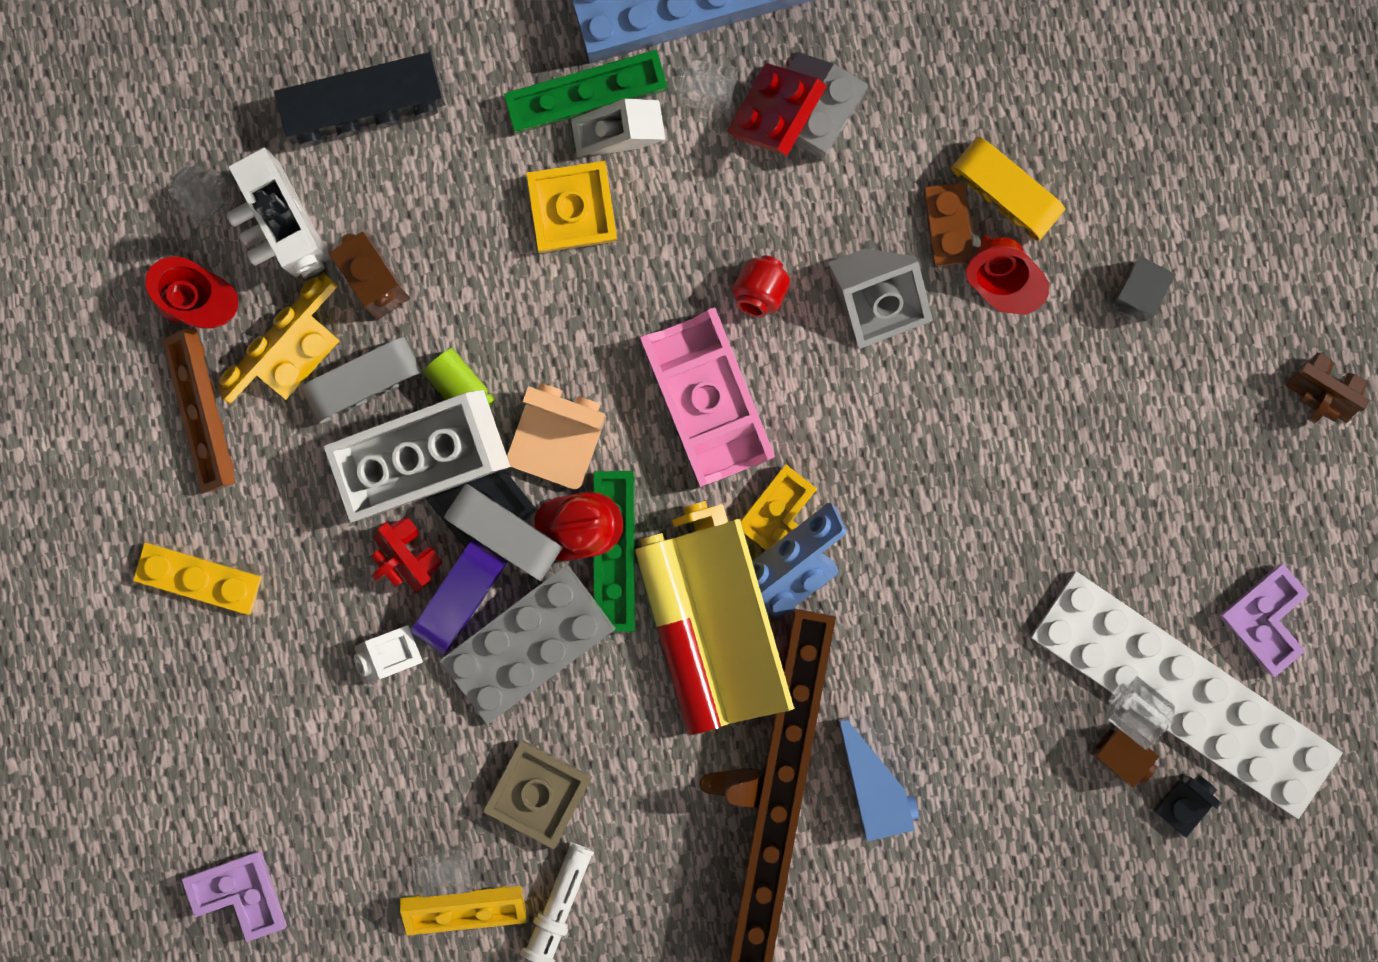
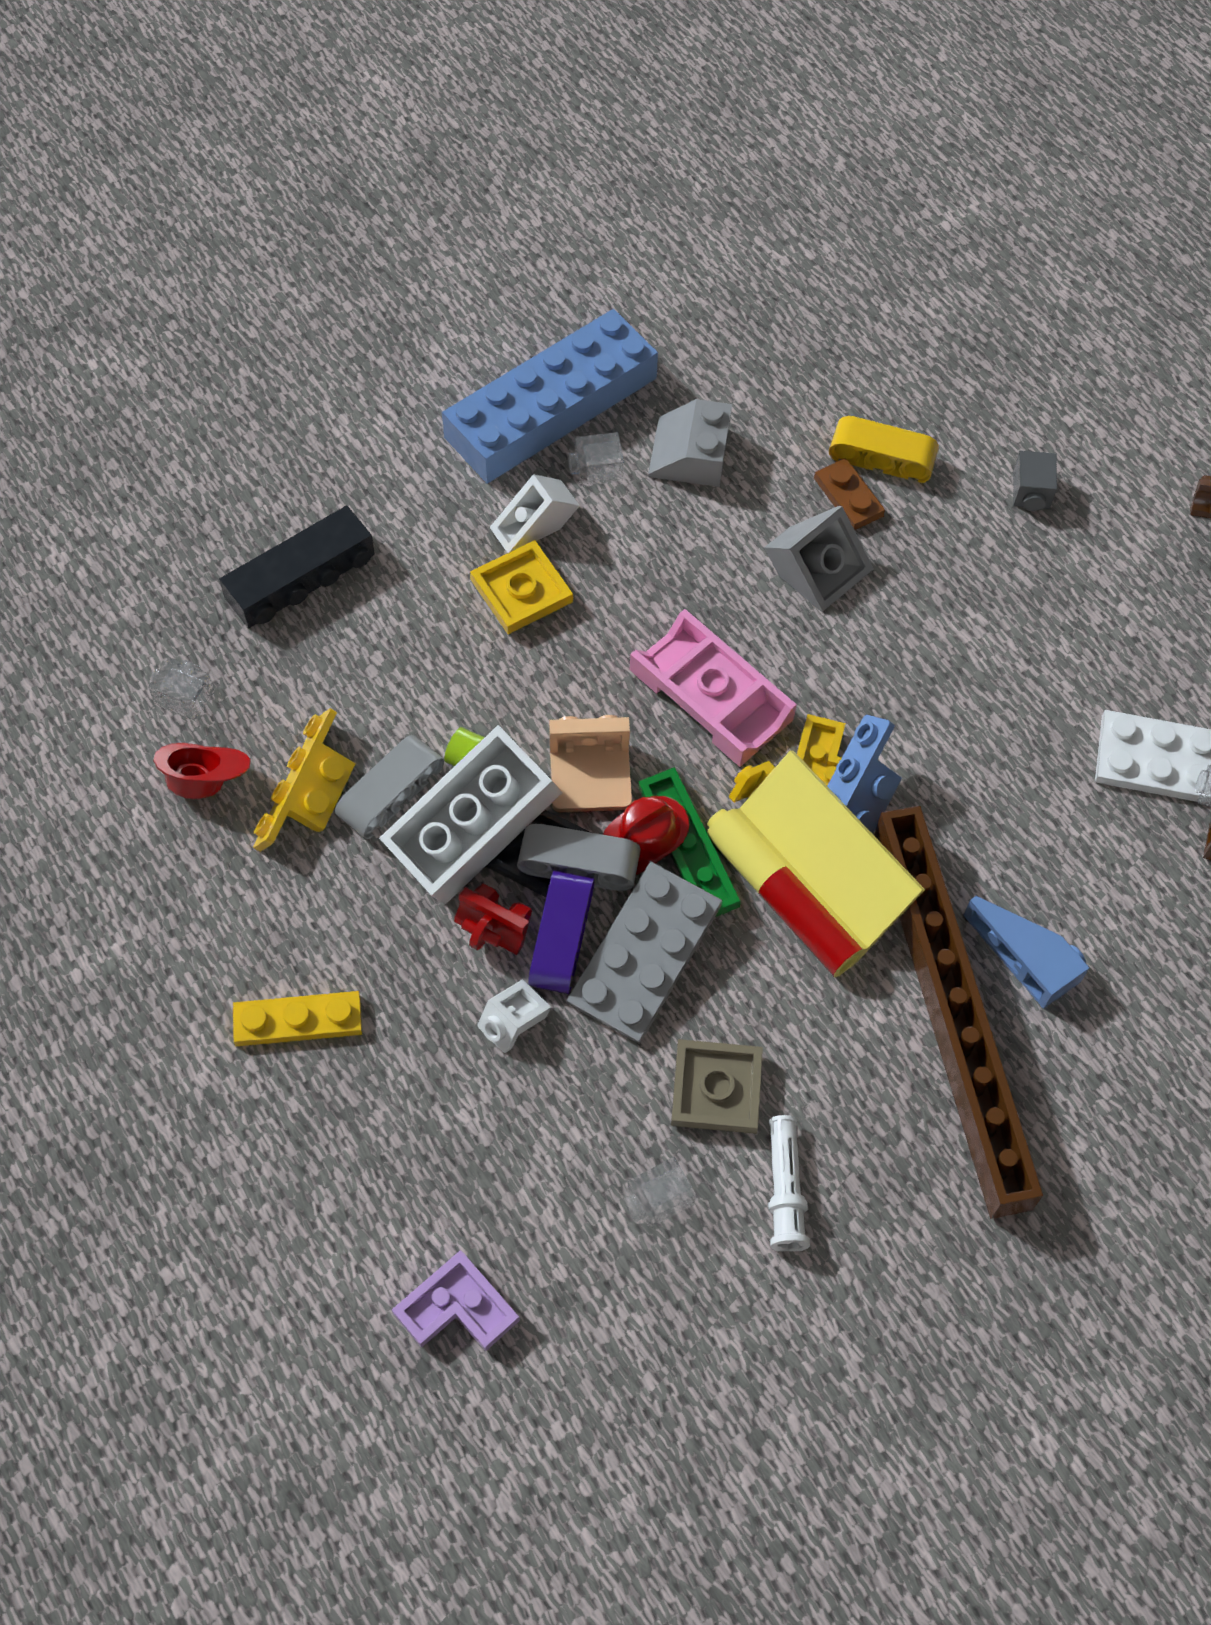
camera: 25 degrees left, 25 degrees down
dark orange plate [162,328,236,494] -> none
white piece [226,147,331,279] -> none
reddish brown torso [329,231,411,320] -> none
yellow plate [400,886,527,936] -> none
green plate [504,49,668,134] -> none
reddish brown helmet [699,768,764,807] -> none
red plate [727,63,827,156] -> none
red head [732,255,790,318] -> none
red piece [966,235,1049,315] -> none

